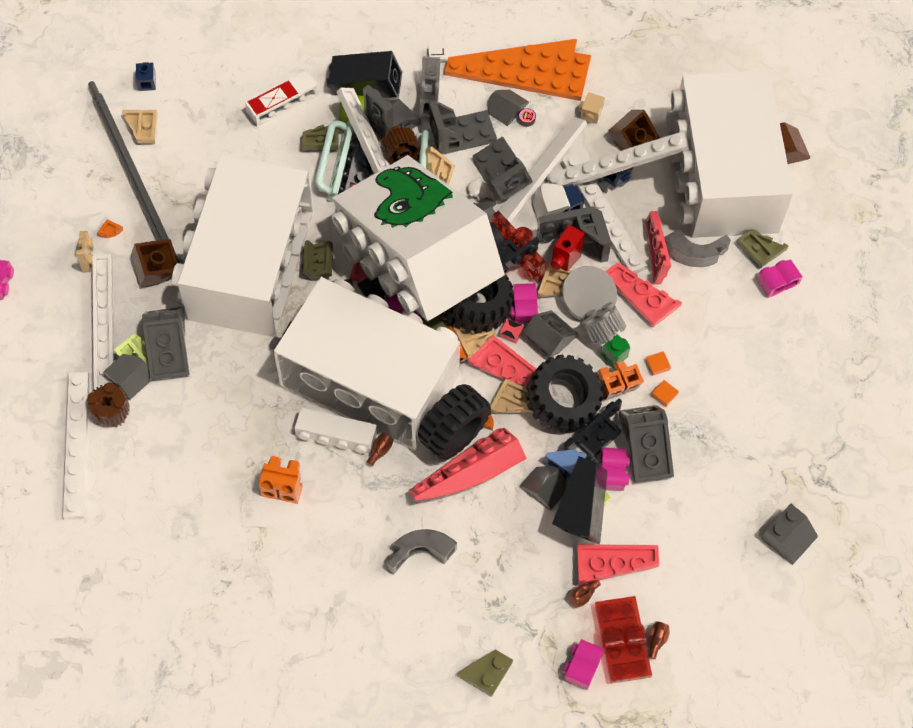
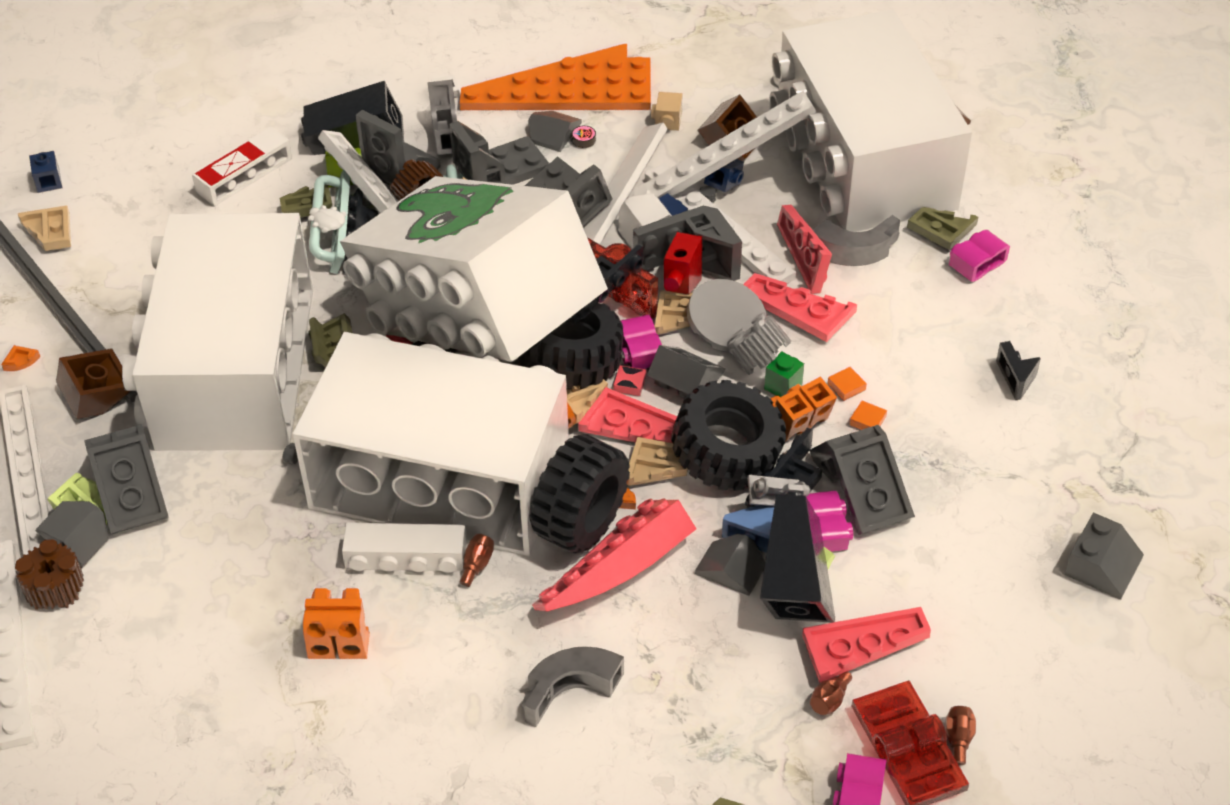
camera: 10 degrees left, 15 degrees down
none -> white piece [308,205,347,233]
none -> light grey hinge [748,475,810,506]
none -> black slope [996,341,1041,400]

